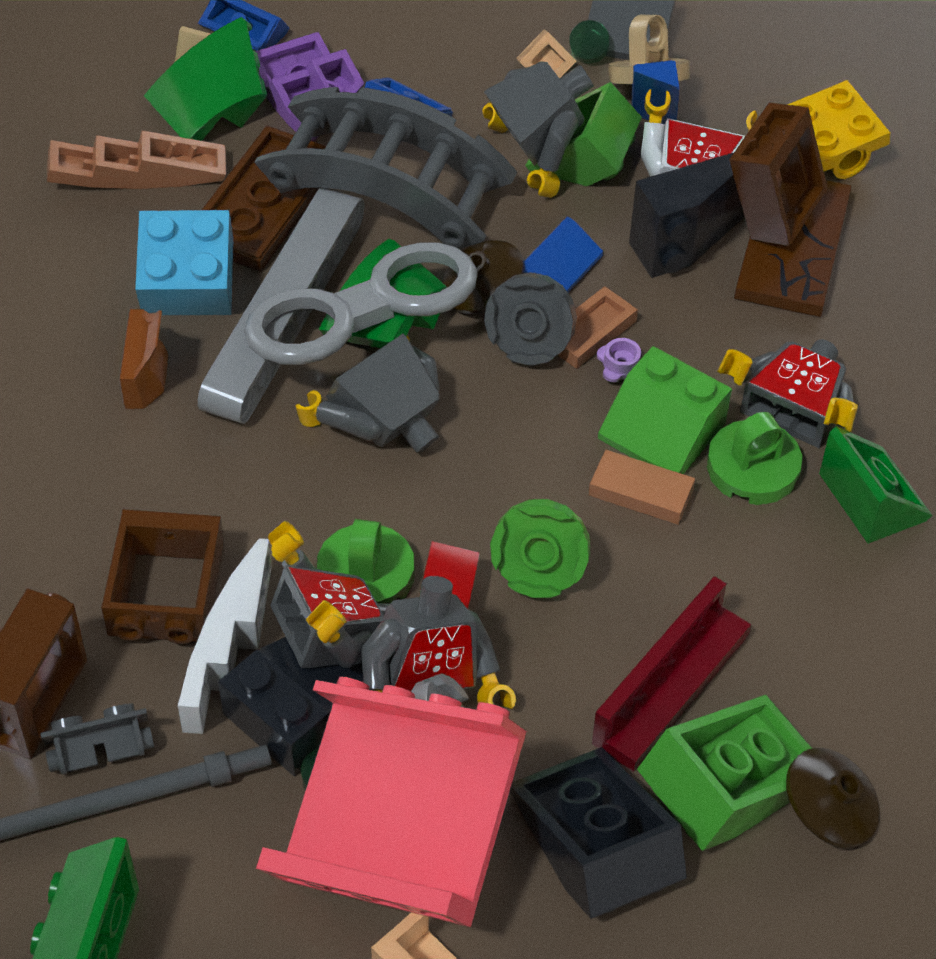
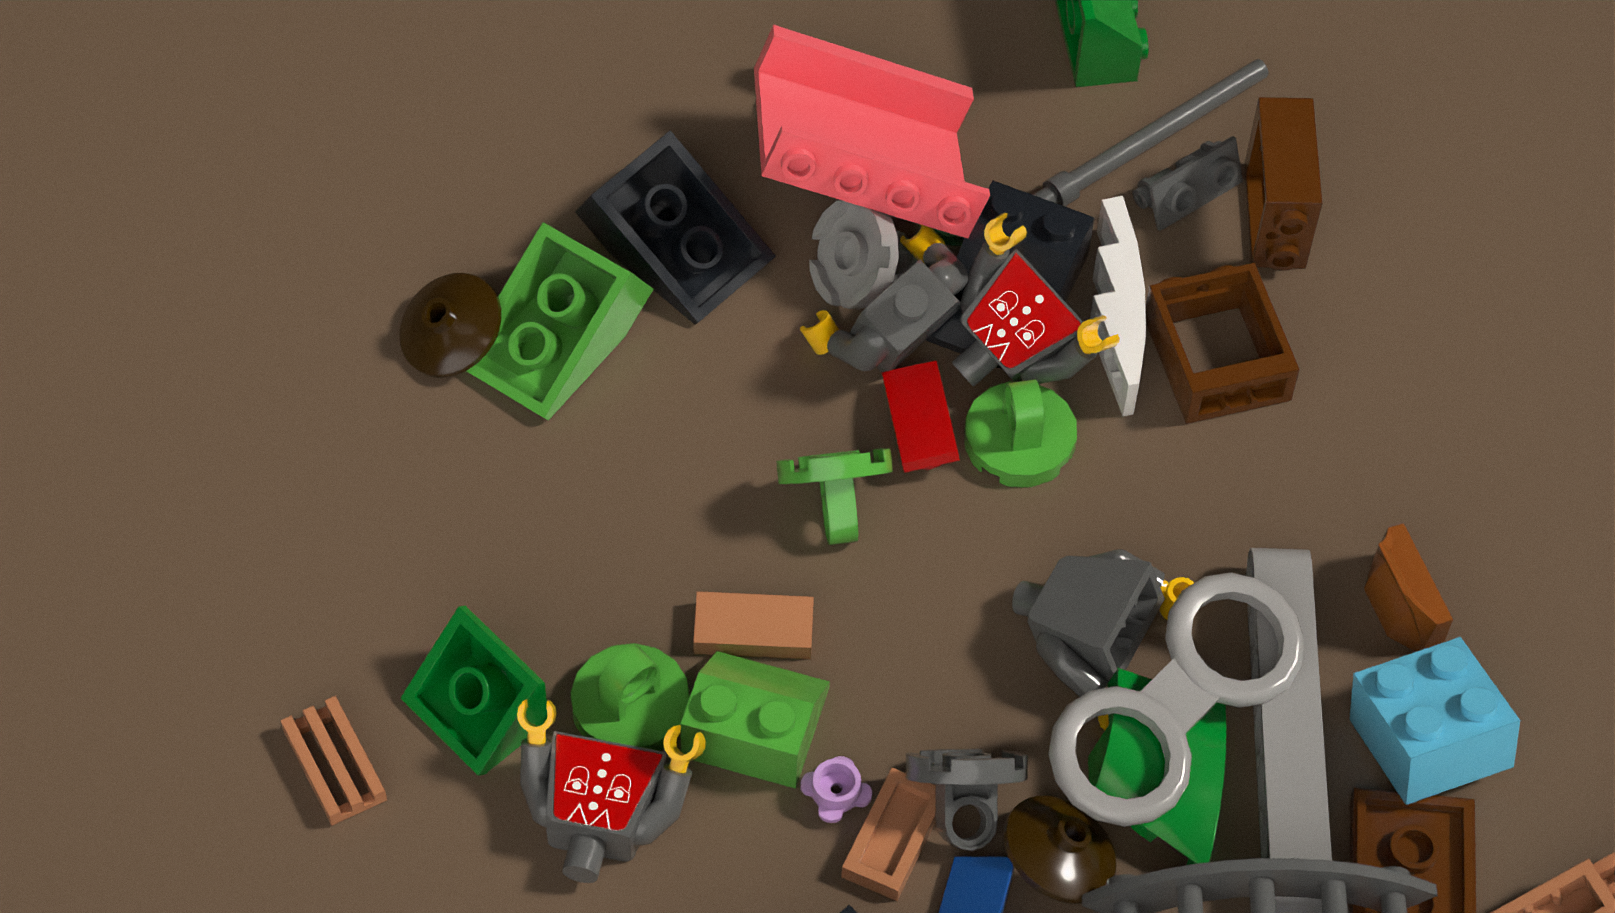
camera: 160 degrees right, 5 degrees up
dark red fence [592,576,751,772] -> none

